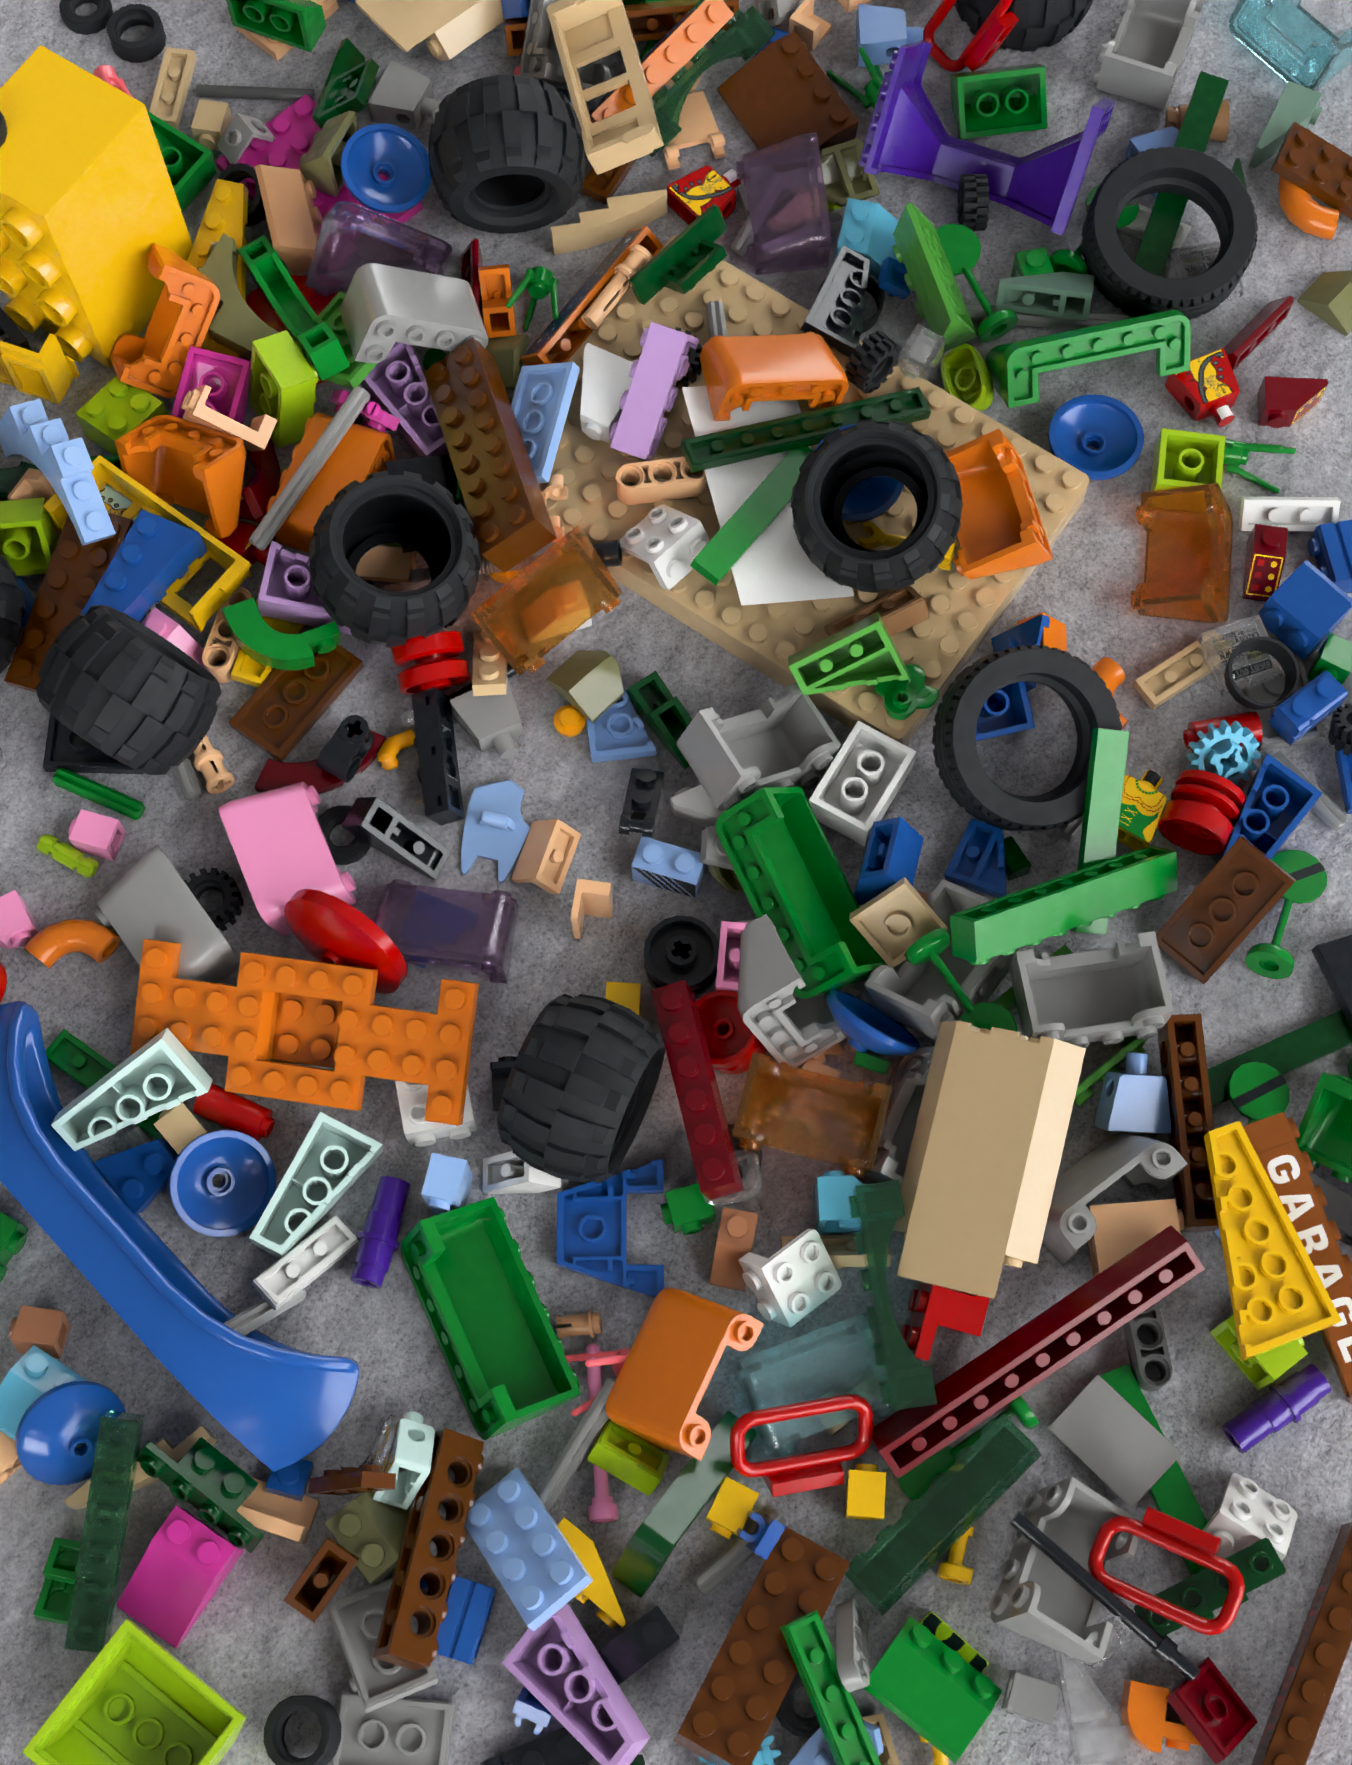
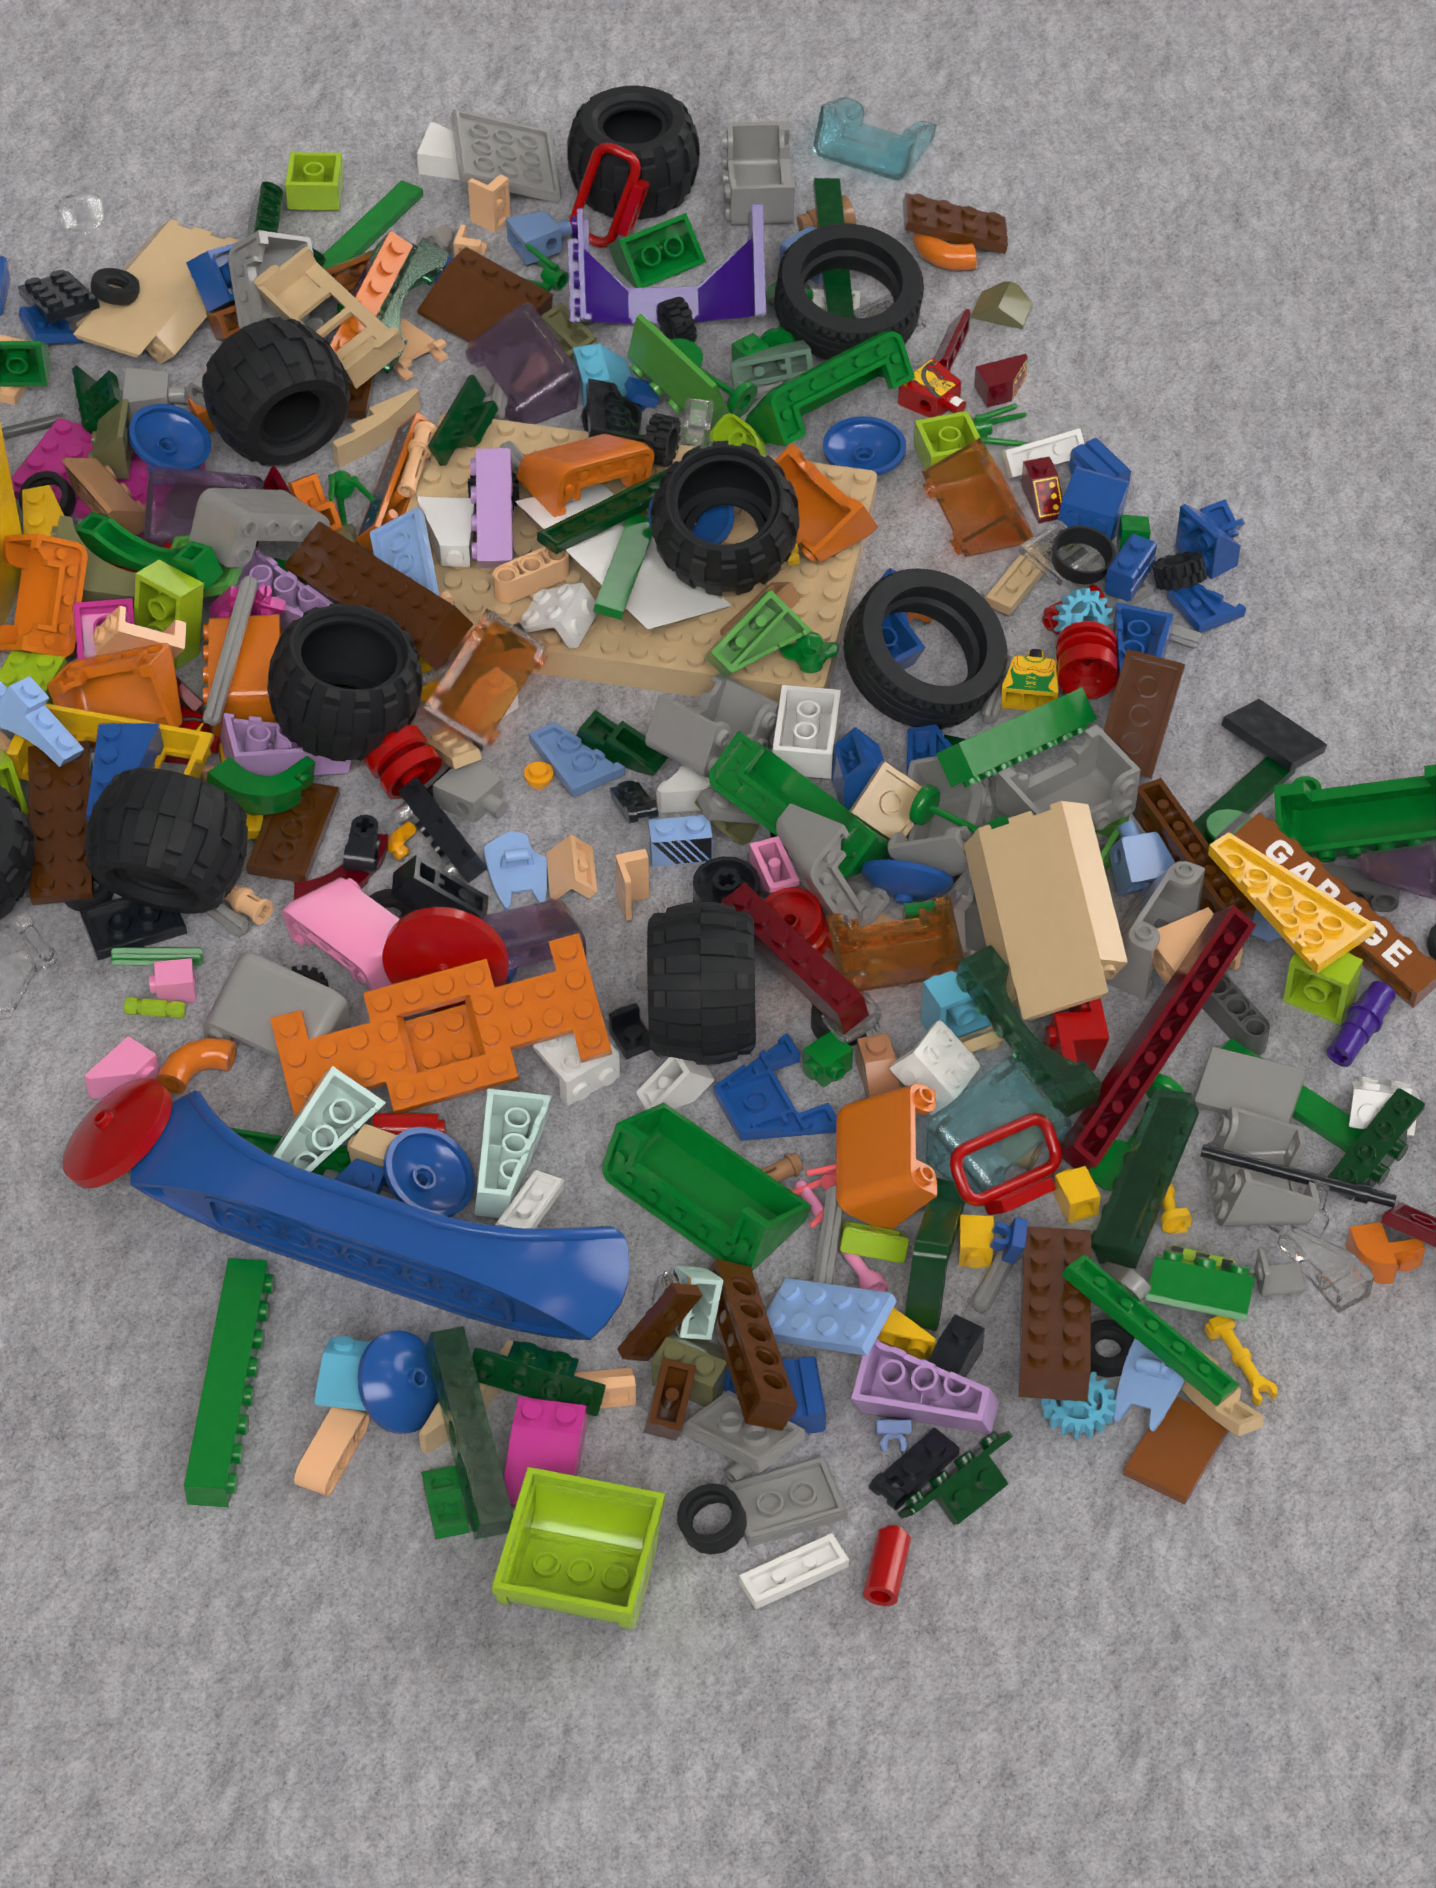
camera: 25 degrees left, 20 degrees down
nougat brick [9,1305,71,1359] -> none
light grey bracket [217,113,275,164] -> none
blue plate [265,1459,314,1502] -> none
dark purple piece [351,1176,411,1289] -> none
light blue brick [421,1153,473,1215] -> none
olive slope [546,650,624,724] -> none
torso [667,165,741,225] -> none
tile [1070,728,1129,935] -> none
red bar [1087,1507,1245,1635] -> none
green piece [1245,849,1327,979] -> none
sand green slope [1249,81,1322,168] -> none

